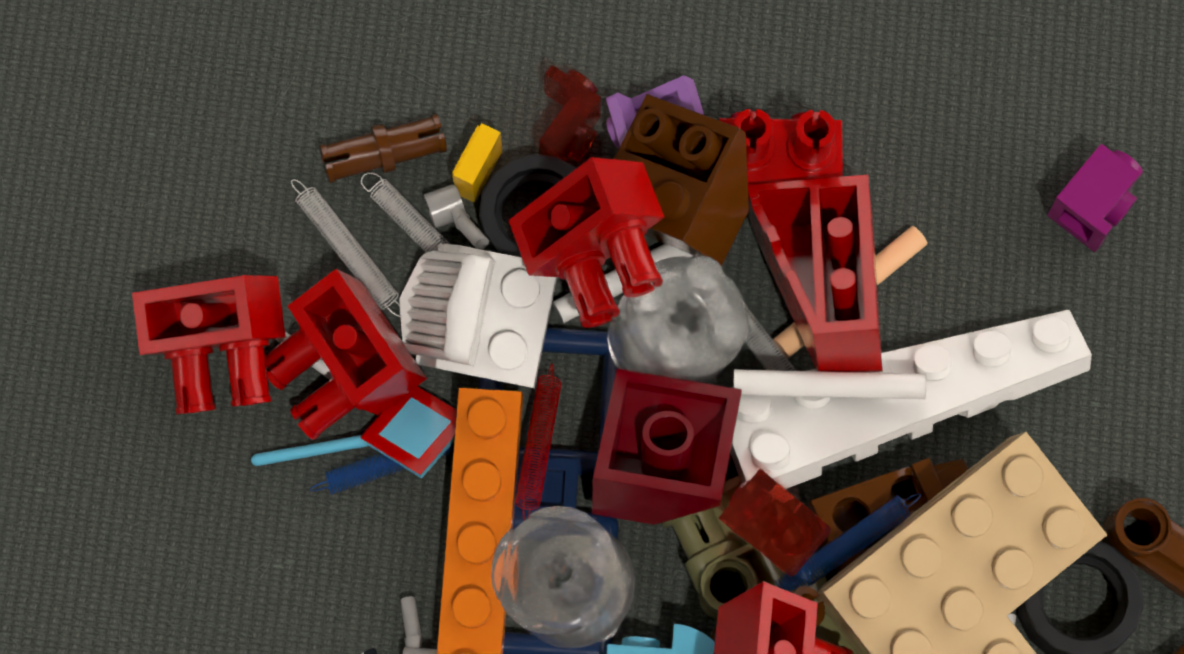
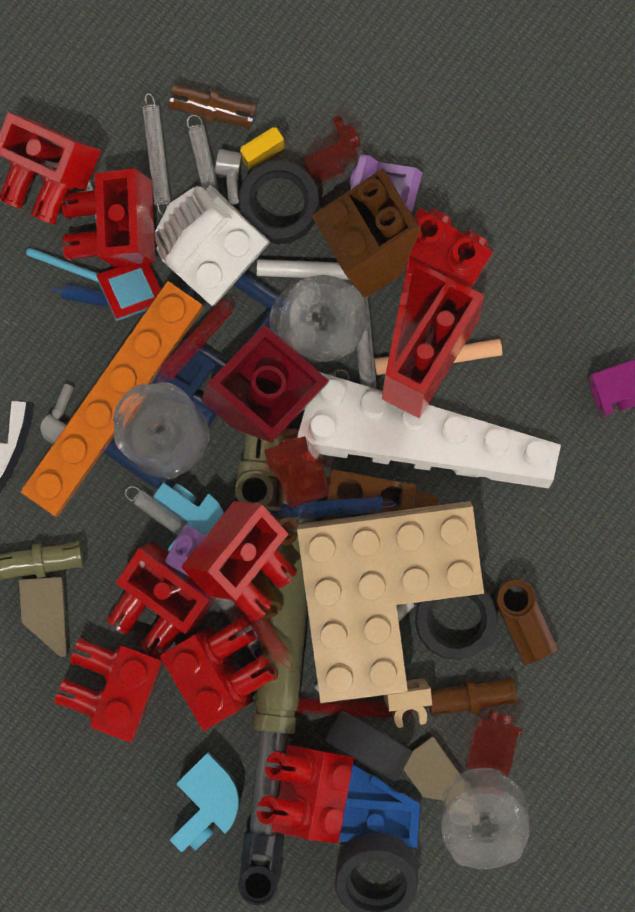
camera: 30 degrees right, 10 degrees up
red brick [508,157,665,328] -> none
white bar [734,369,926,399] -> none

